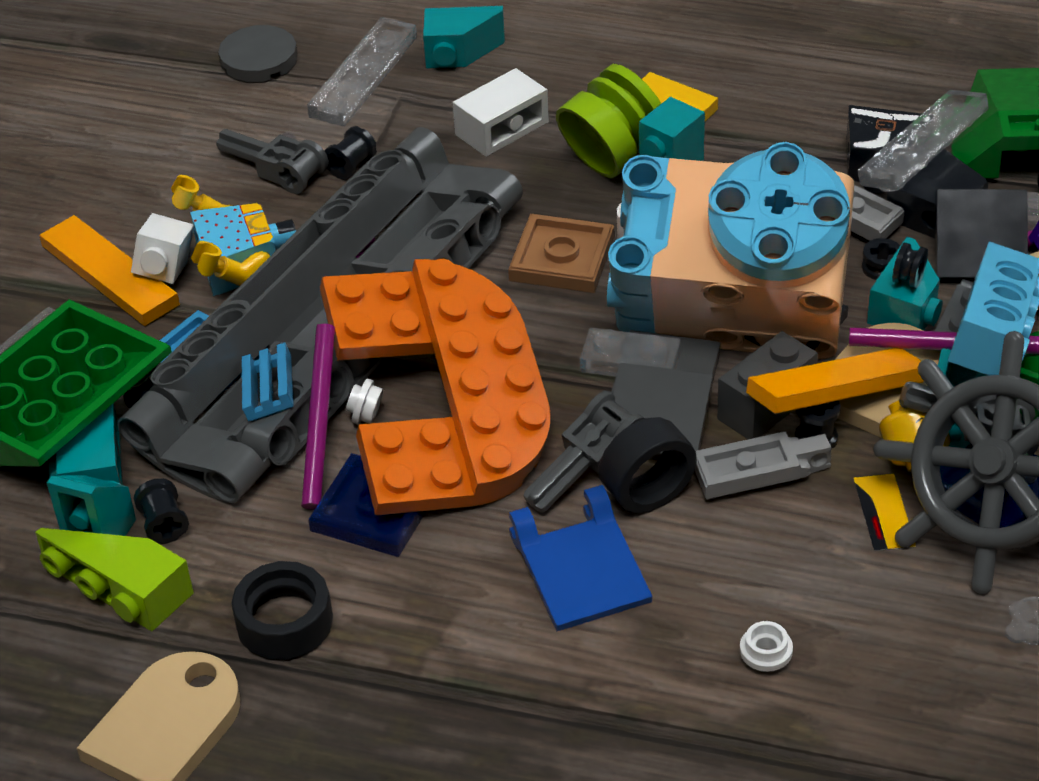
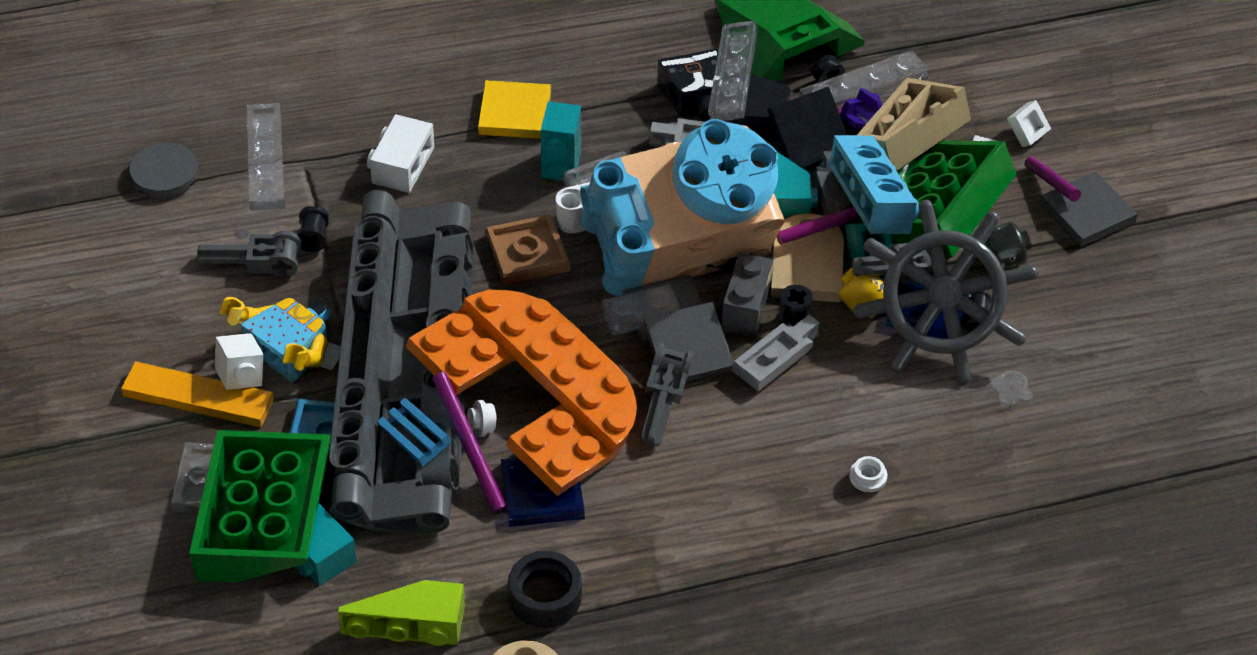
camera: 35 degrees left, 5 degrees up
teal slope [46,475,136,536] -> none
black bush [133,478,189,544] -> none
teal slope [423,6,505,68] -> none
blue flag [509,485,653,631] -> none
lime wheel [556,63,661,178] -> none
black tyre [599,417,696,513] -> none
light orange tile [746,348,924,414] -> none
yellow sticker [853,474,916,551] -> none
black bush [892,242,928,288] -> none

